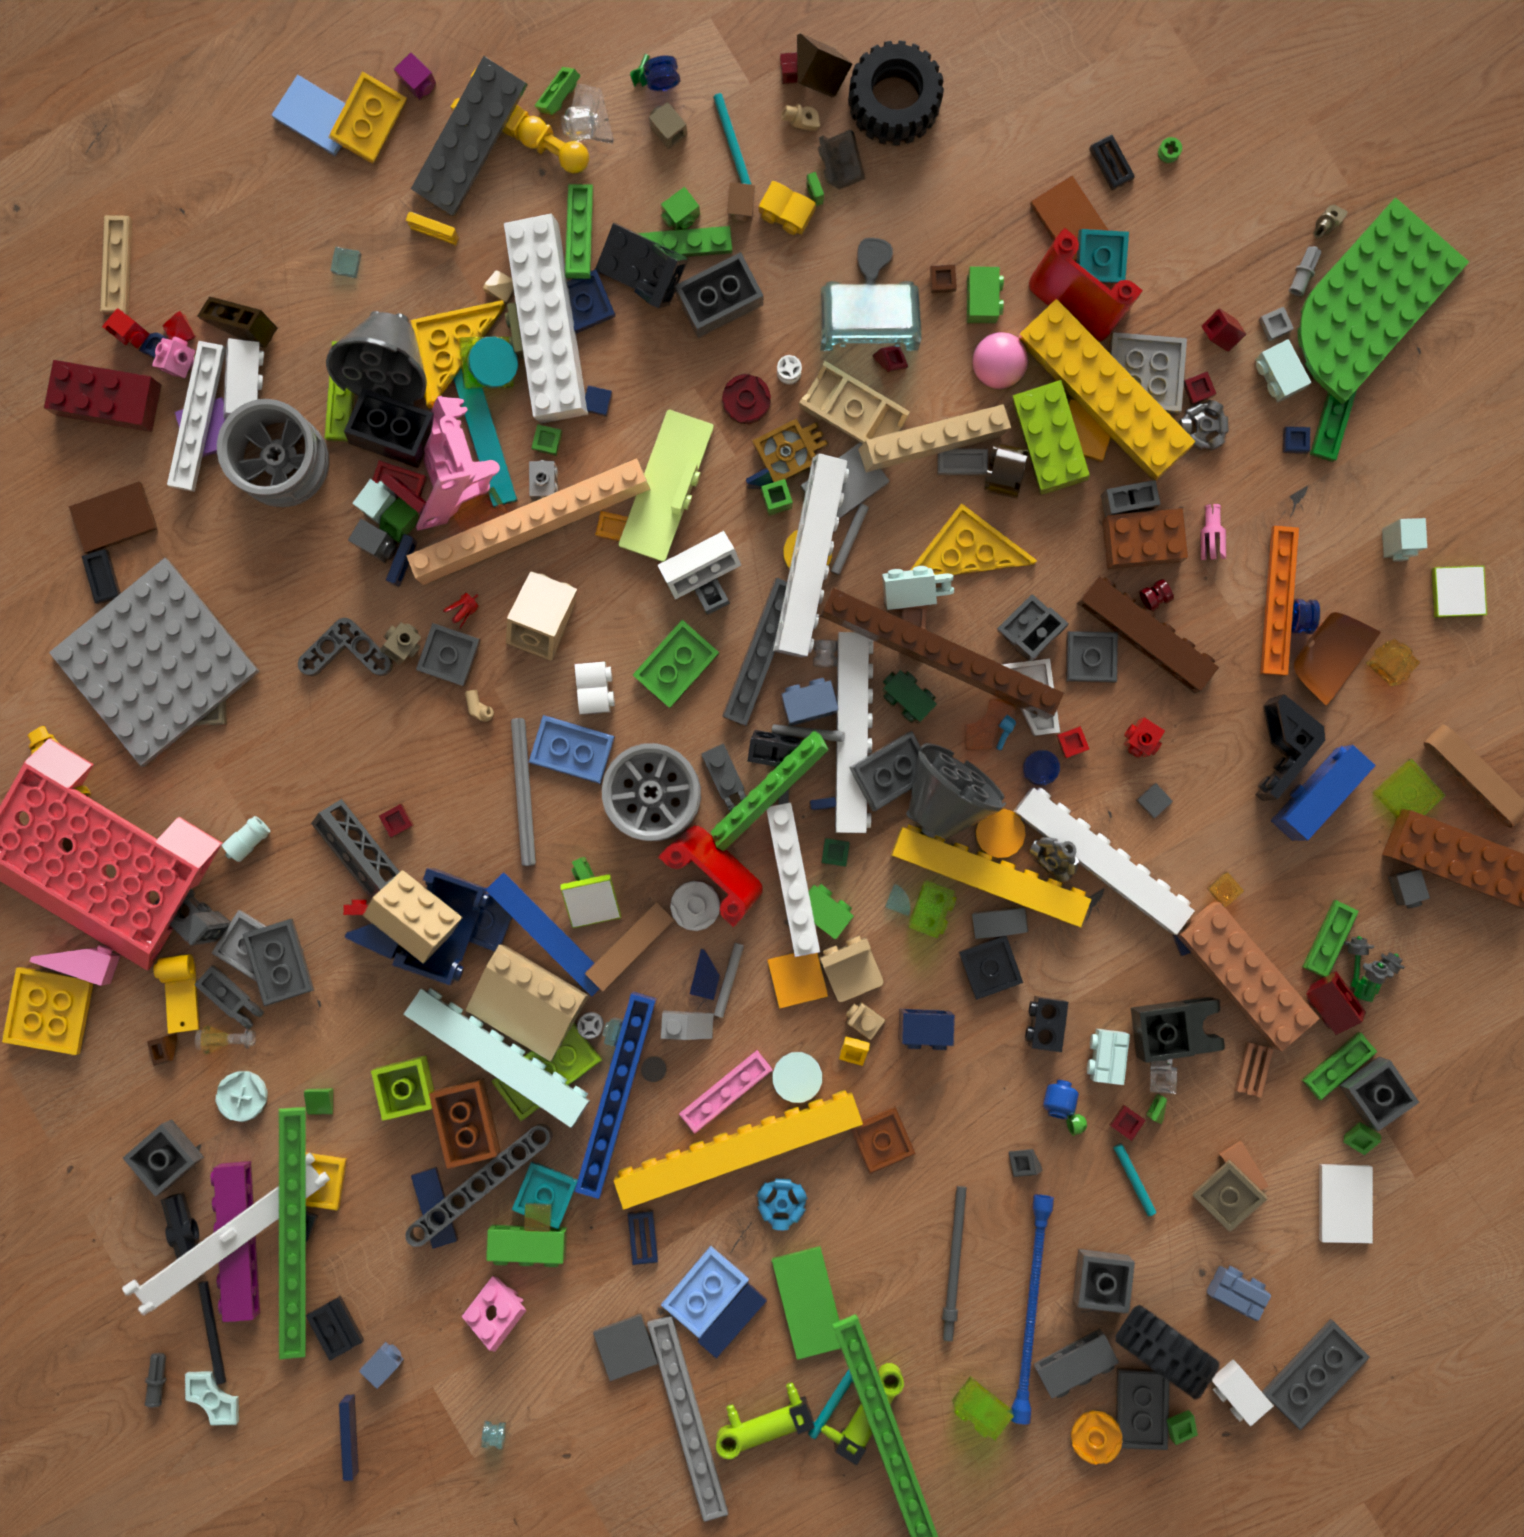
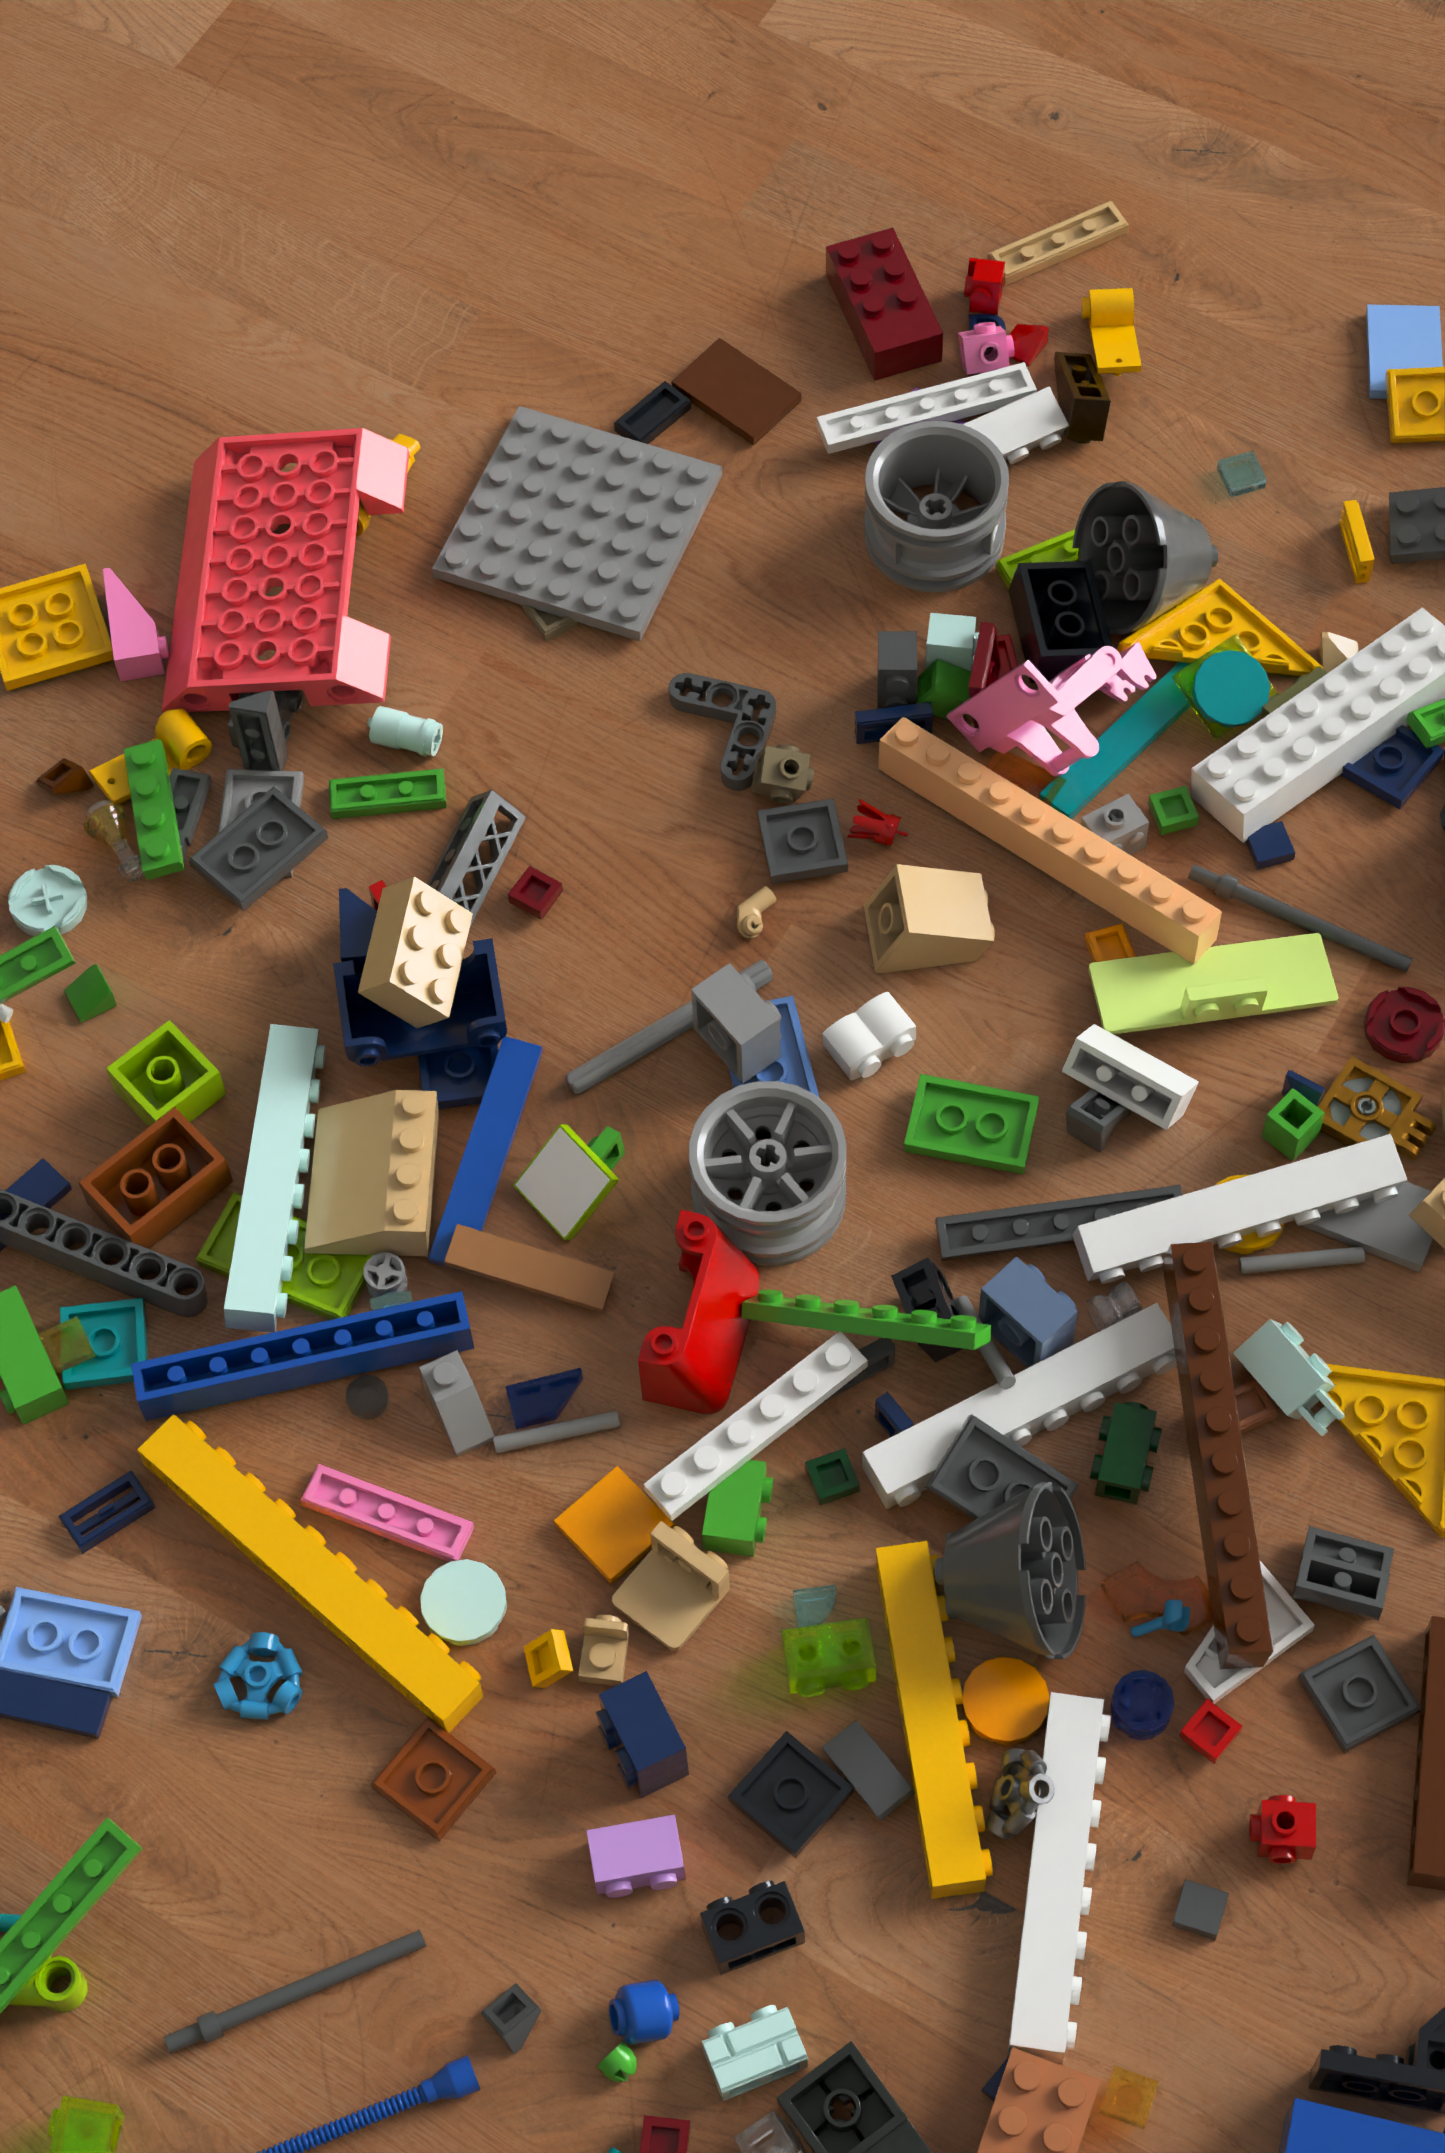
camera: 65 degrees right, 25 degrees down
white tile [670,881,720,931] -> none
dark grey hinge [701,743,746,812] -> none
bright green tile [772,1246,841,1360] -> none
none -> bright green plate [124,739,185,880]
none -> bright green tile [329,768,447,819]
none -> lavender brick [586,1815,686,1898]
none -> light grey brick [691,963,782,1084]
none -> yellow door [1081,288,1142,377]
none -> dark grey bar [1188,864,1413,973]

